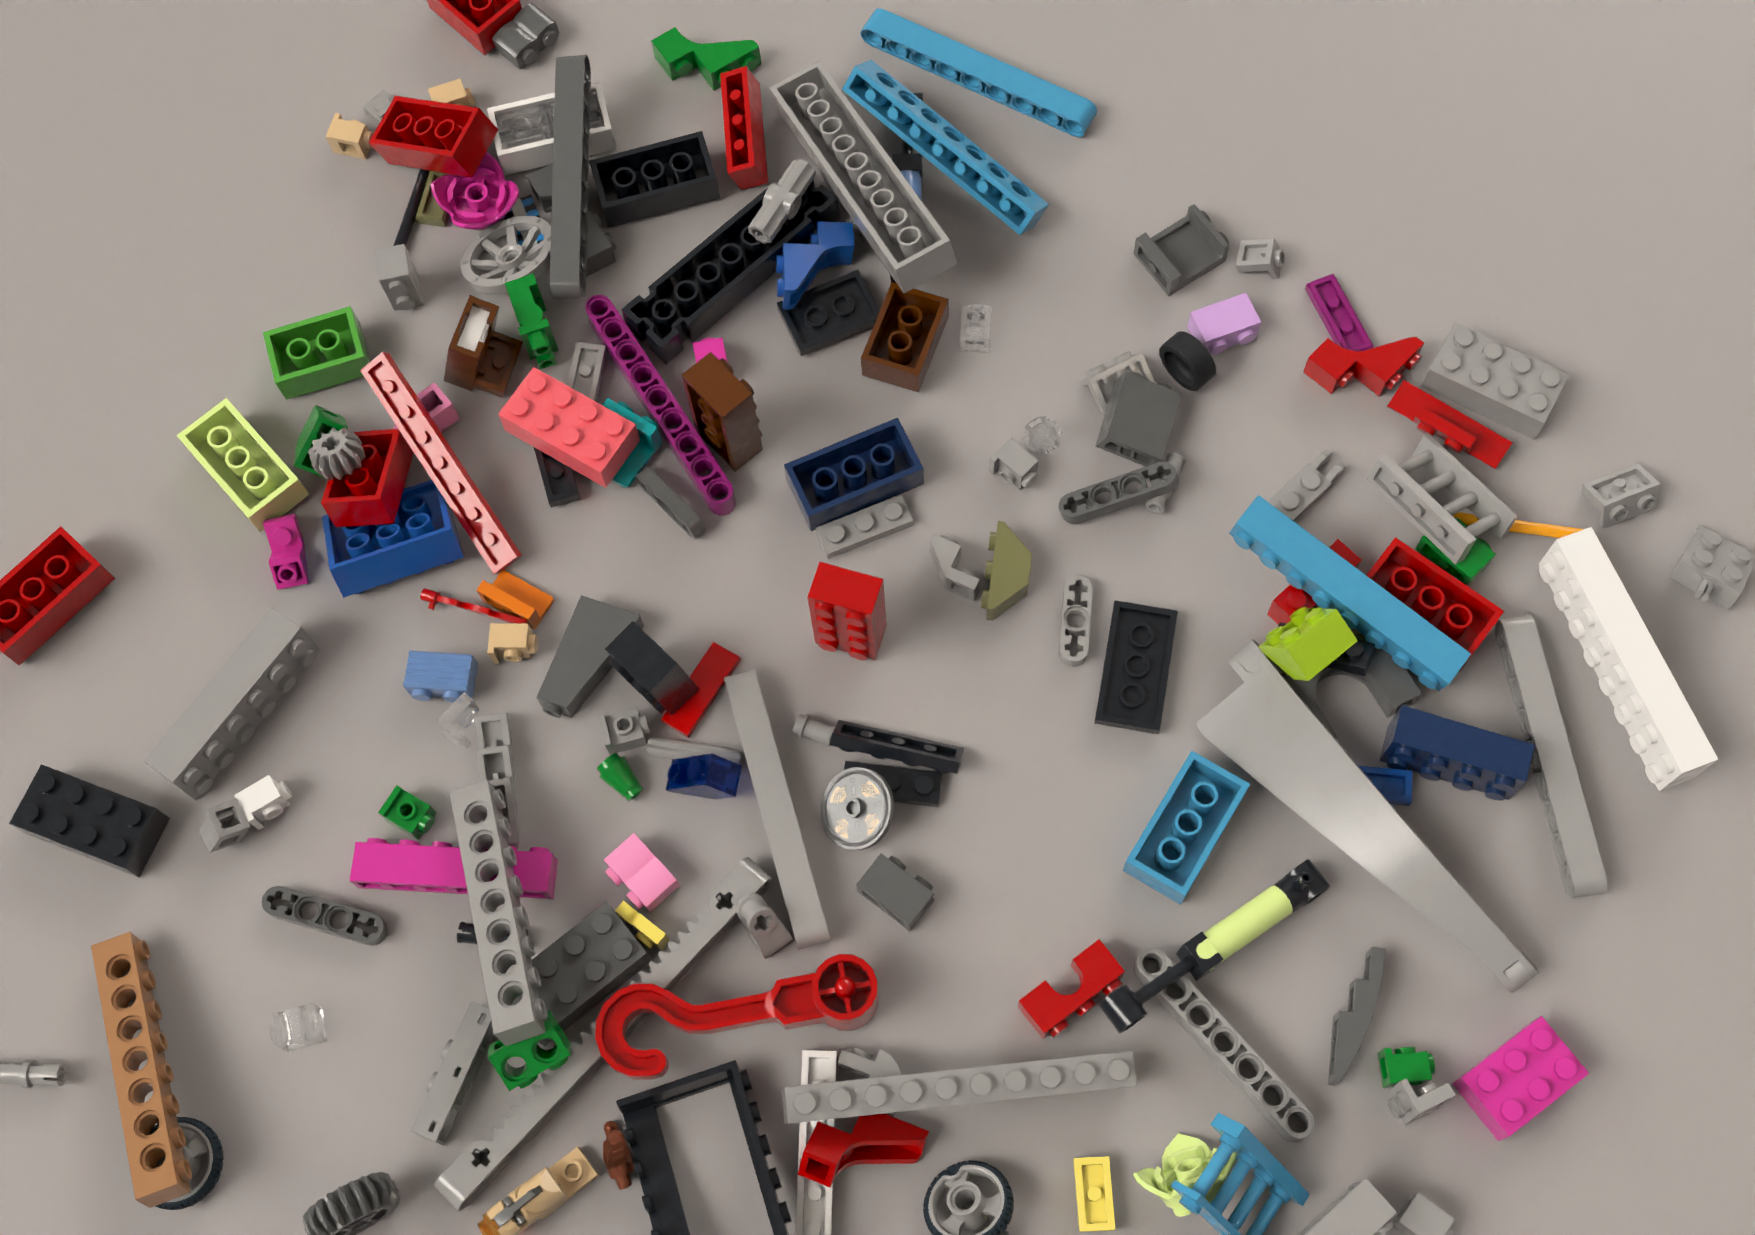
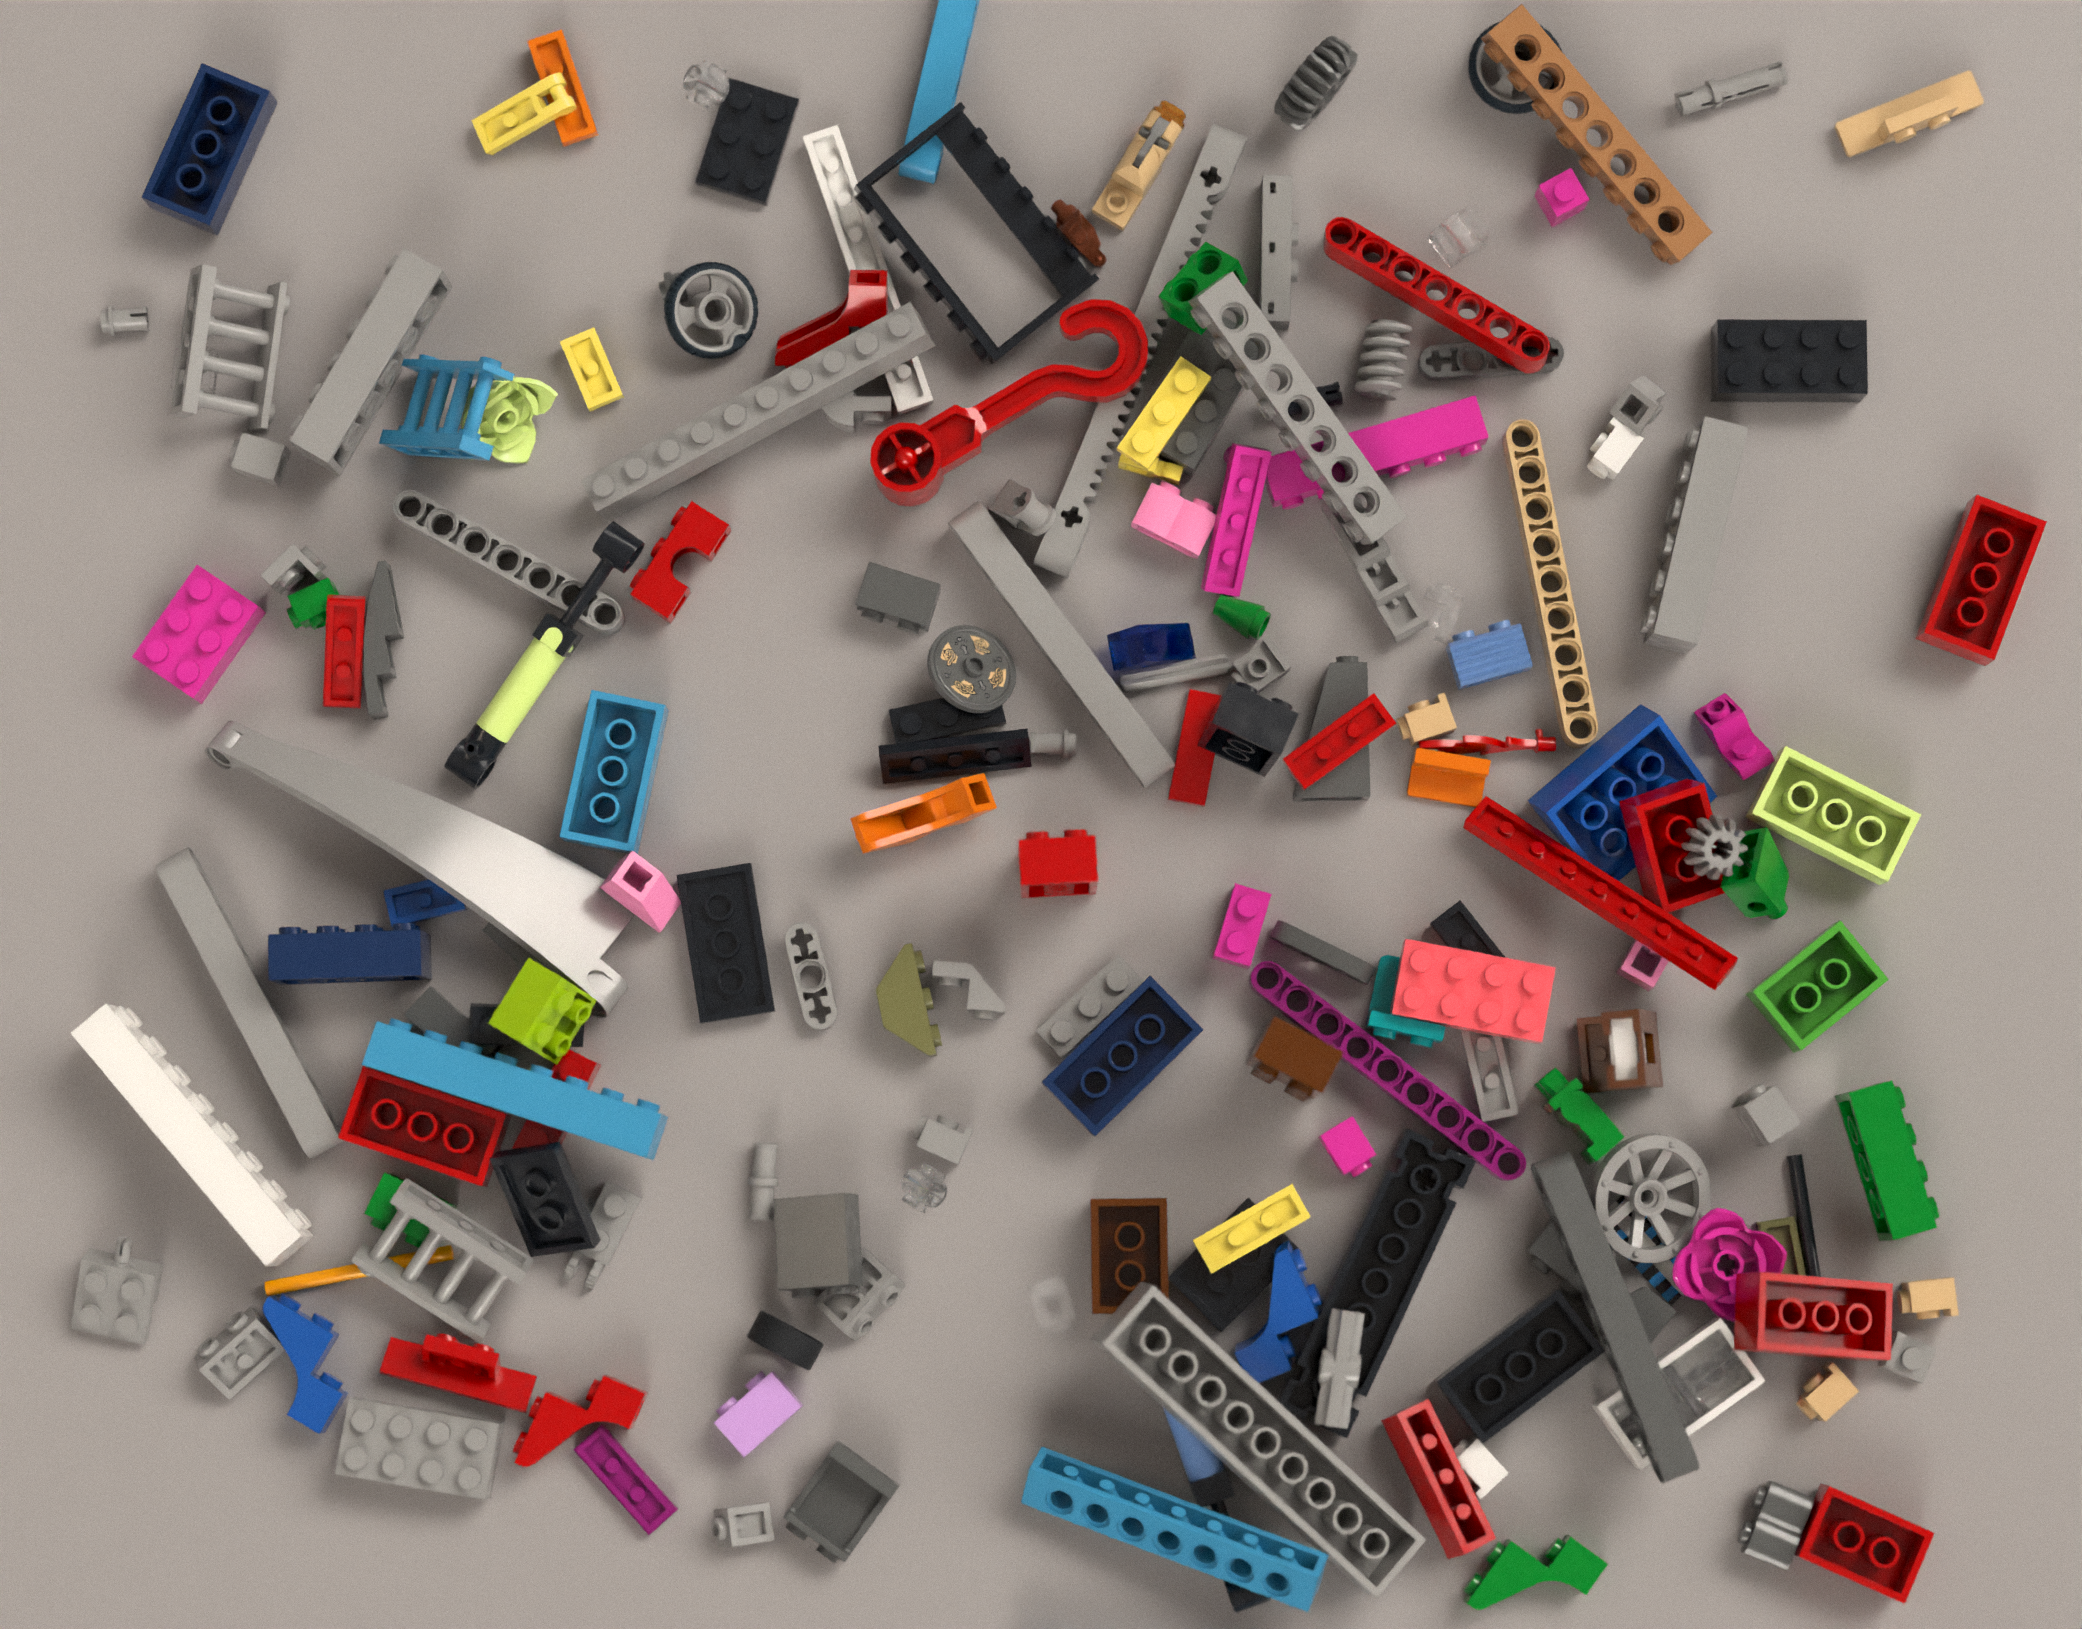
camera: 155 degrees right, 15 degrees up
green brick [378,785,437,840] -> none
dark grey beam [1059,461,1178,524] -> none
none -> blue arch [263,1293,348,1434]
none -> red tile [323,594,365,709]
none -> black plate [490,1142,601,1257]
none -> bright pink slope [599,850,681,933]
none -> orange arch [850,773,997,854]
none -> light yellow plate [1117,356,1212,471]
none -> light yellow plate [1192,1184,1311,1274]
none -> dark pink piece [1201,443,1271,597]
none -> dark pink brick [1212,883,1271,969]
none -> red plate [1282,693,1396,791]
none -> red beam [1323,217,1550,373]
none -> light grey piece [1354,319,1413,401]
none -> white brick [1453,1438,1509,1499]
none -> tan beam [1503,419,1598,748]
none -> dark pink brick [1534,168,1590,227]
none -> green brick [1835,1080,1939,1241]

